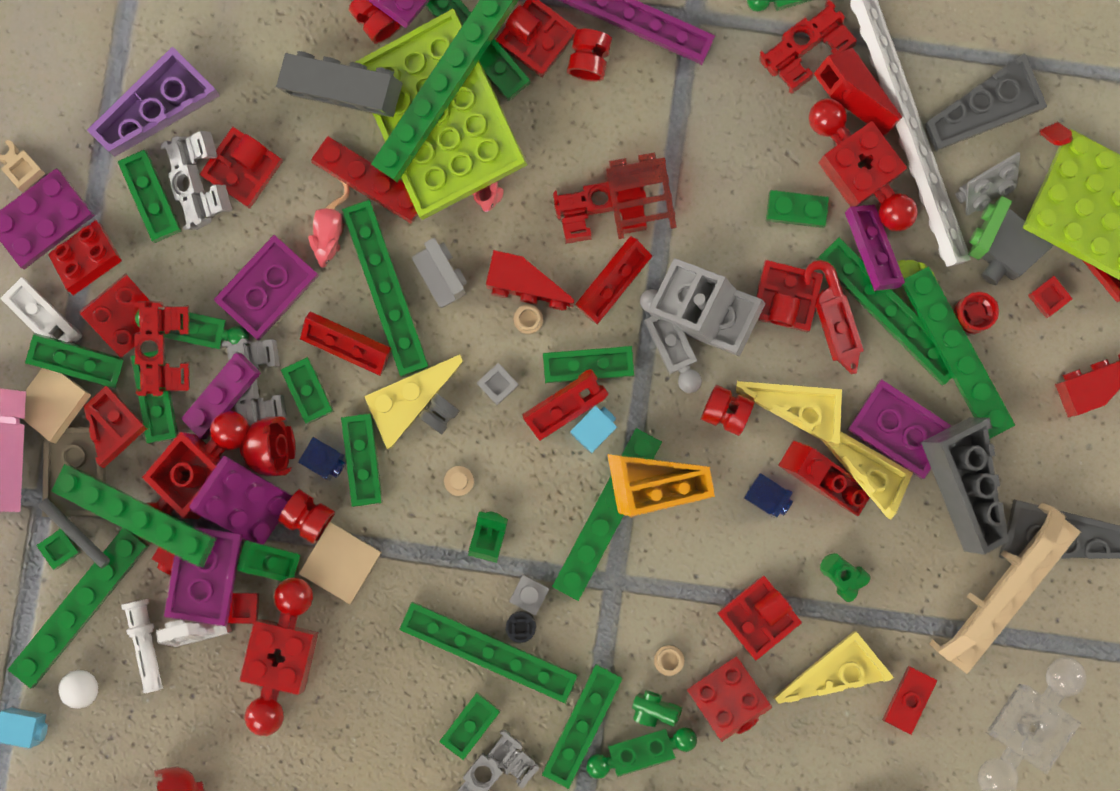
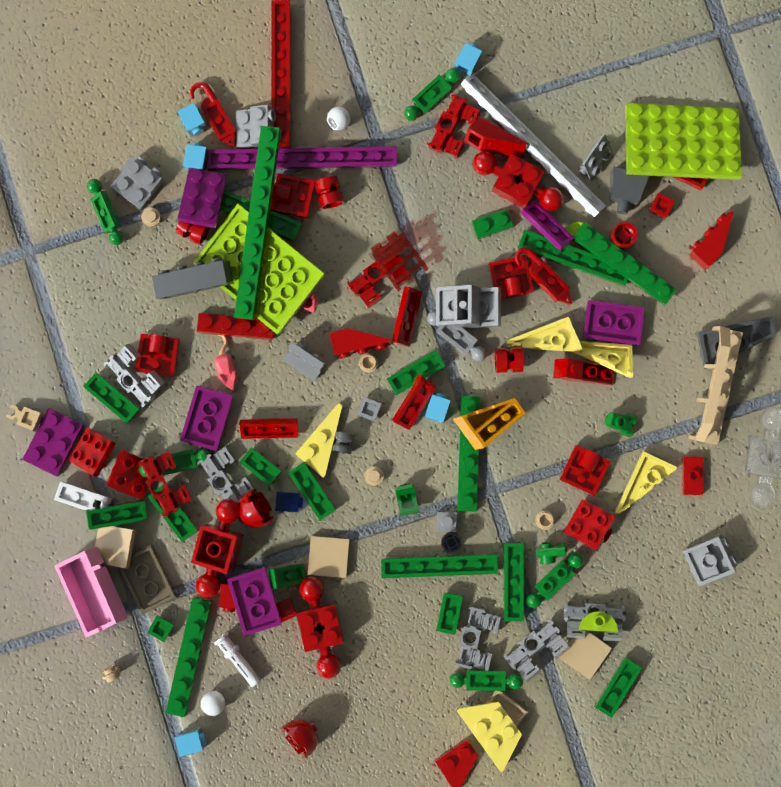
camera: 30 degrees left, 0 degrees up
dark grey bar [38,498,111,569] -> none
green plate [51,464,216,567] -> none
red wing [84,386,147,469] -> none
medium lavender wedge [87,46,220,157] -> none
white wing [156,620,232,647] -> none
magenta plate [181,352,261,439] -> none
magenta plate [189,456,292,545] -> none
red wheel [278,489,335,544] -> none
green plate [342,199,429,377] -> none
clear blue bracket [743,473,793,518] -> none
dark grey wedge [921,417,1009,555] -> none
dark grey wing [925,53,1047,151] -> none
bright green plate [968,196,1012,260] -> none
red piece [1040,122,1073,146] -> none

